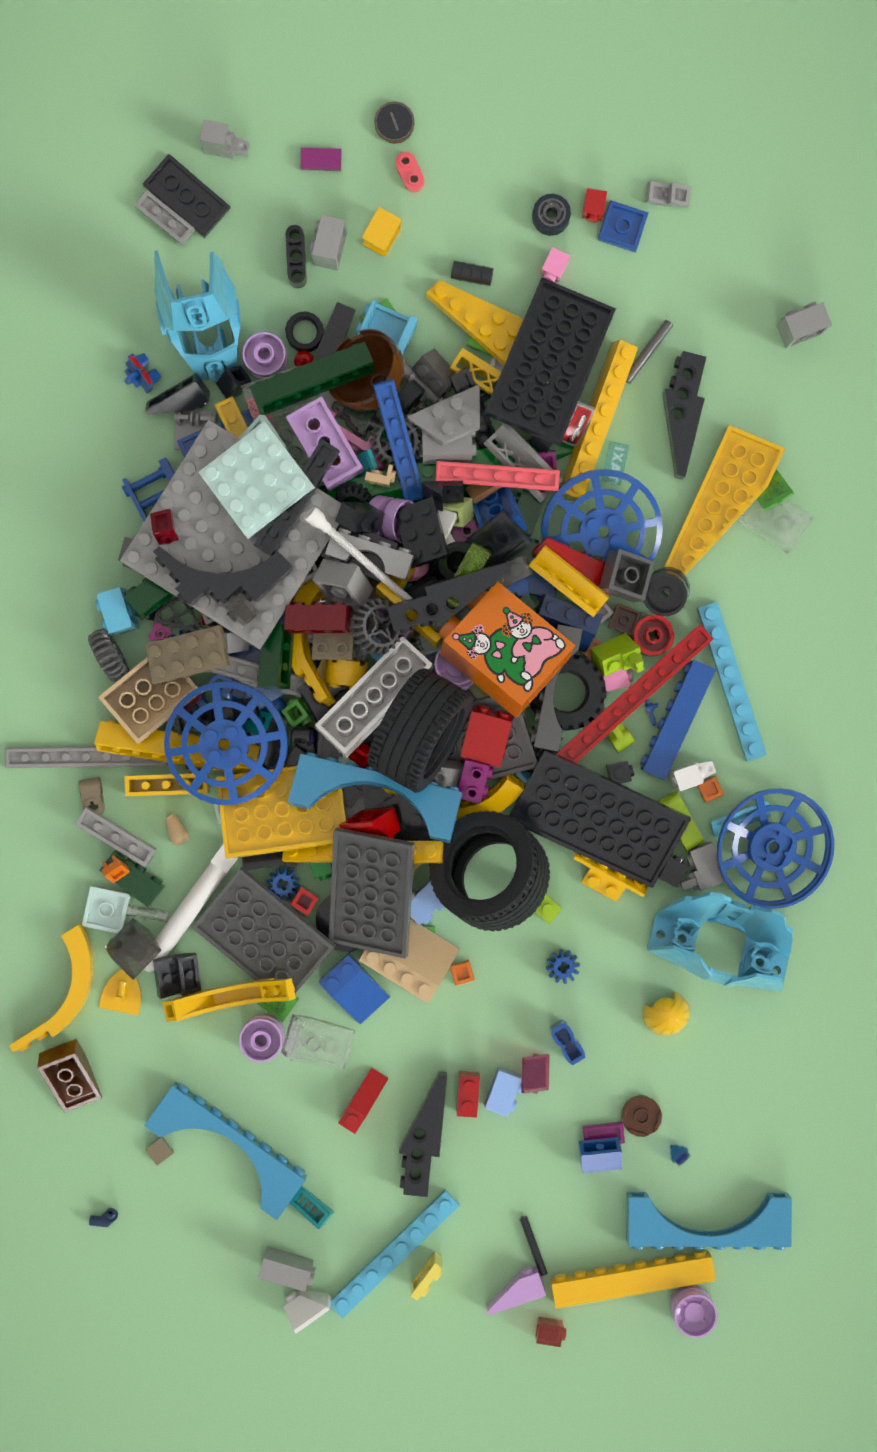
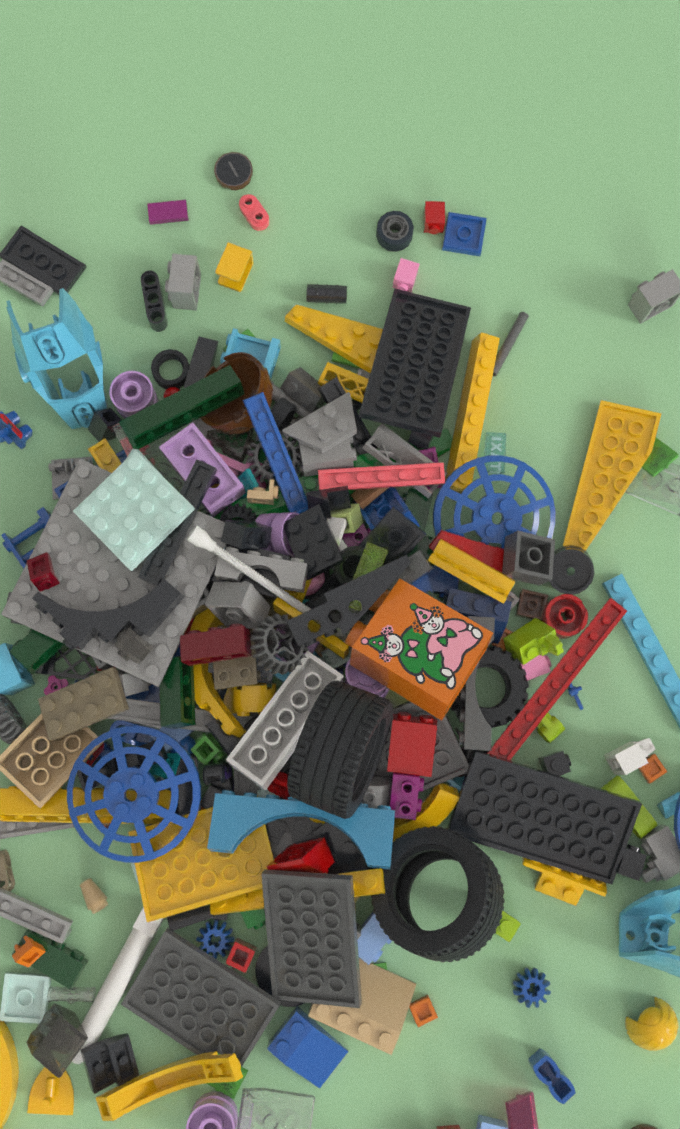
camera: 10 degrees left, 10 degrees down
yellow brick [124,773,210,796] -> none
black slope [145,373,210,414] -> none
light grey hinge [200,120,250,159] -> none
slope [562,401,595,447] -> none
blue brick [640,660,716,780] -> none
light grey slope [646,181,691,207] -> none
black brick [662,351,707,480] -> none

